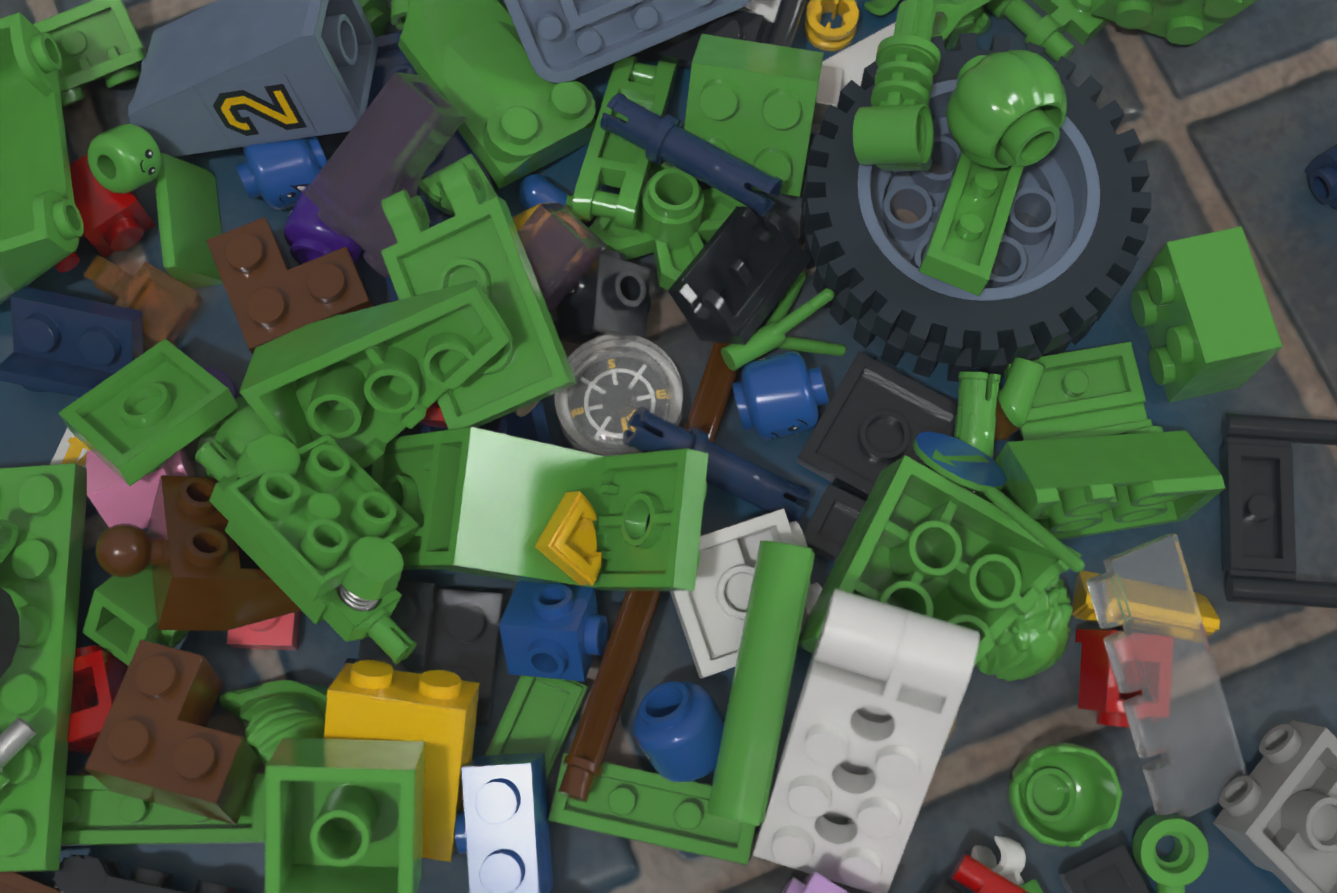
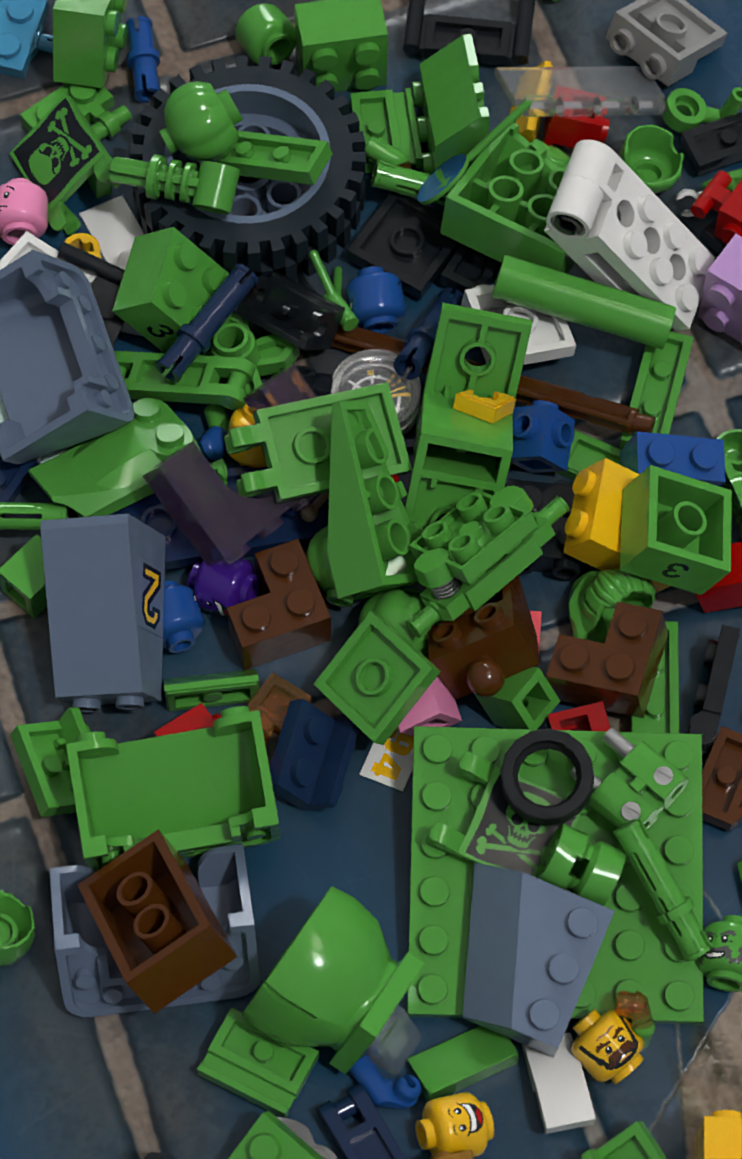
camera: 90 degrees left, 10 degrees down
bright green piece [87,124,162,194] -> none
blue head [633,681,725,782] -> none
none -> blue pin [125,16,160,103]
none -> bright green head [235,3,295,66]

